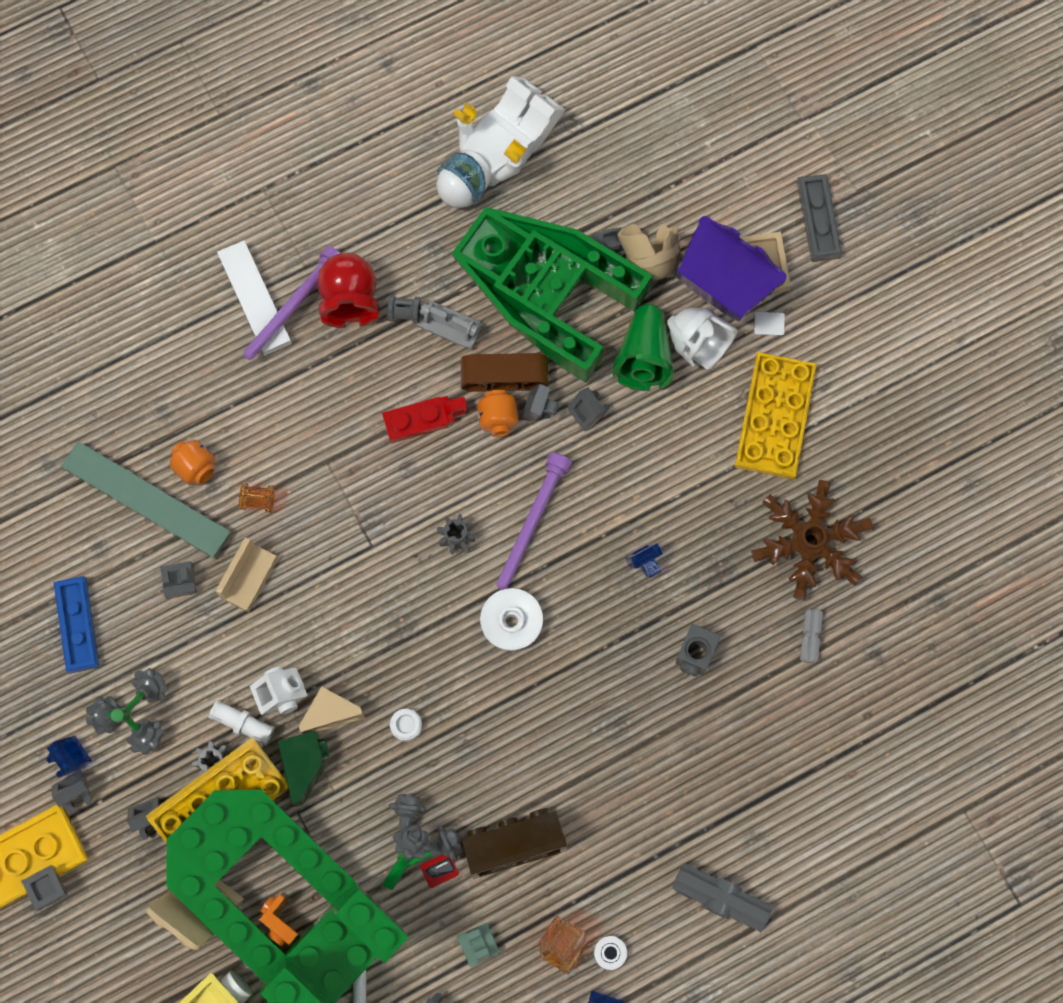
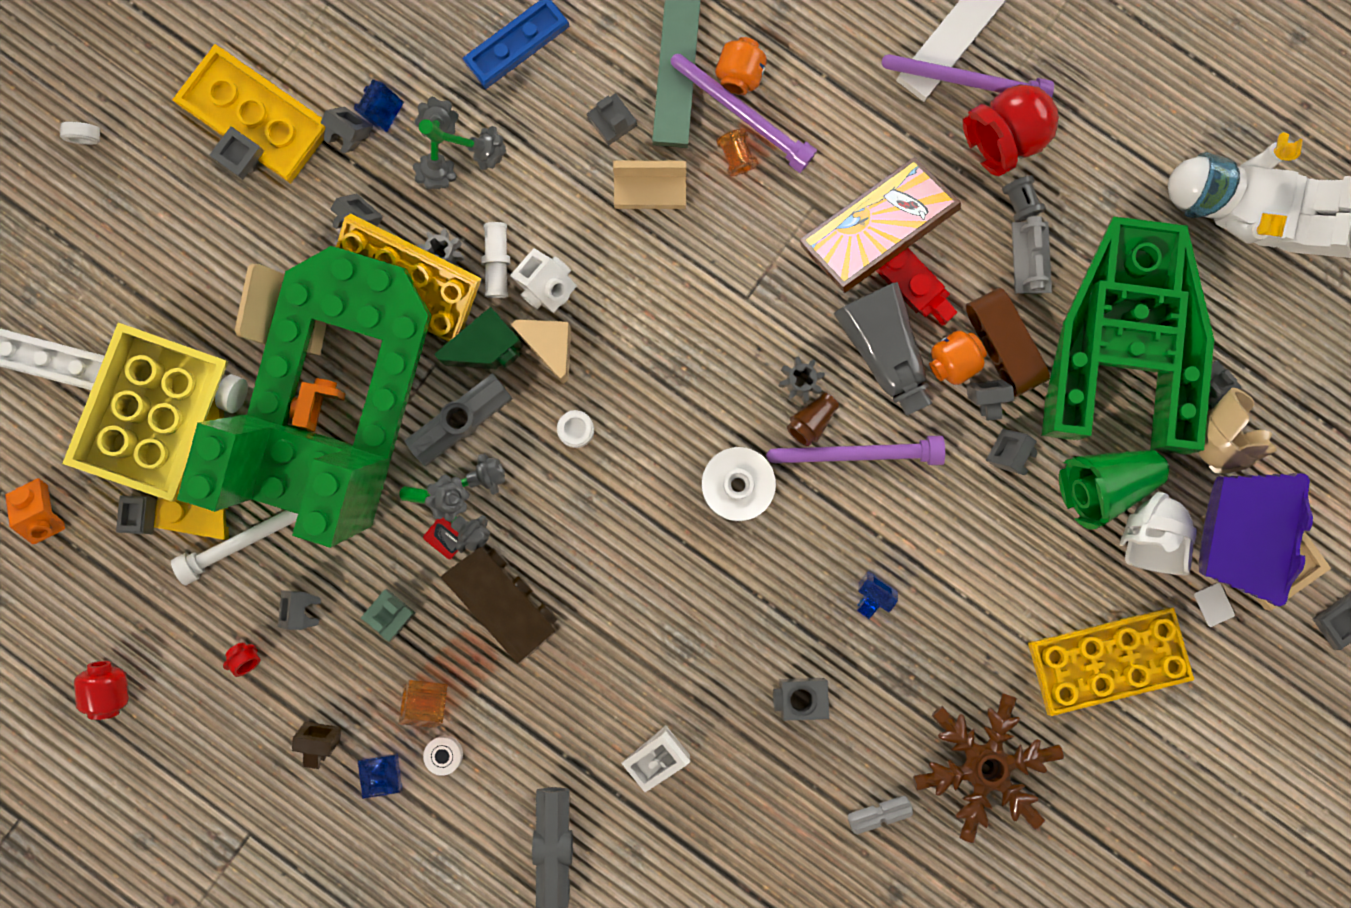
camera: 60 degrees right, 10 degrees up
none -> dark grey piece [405,373,513,467]
none -> white slope [621,726,690,792]
none -> medium lavender piece [671,54,818,173]
none -> reddish brown cone [787,392,839,446]
none -> tile [800,157,961,294]
none -> dark grey piece [833,282,932,416]

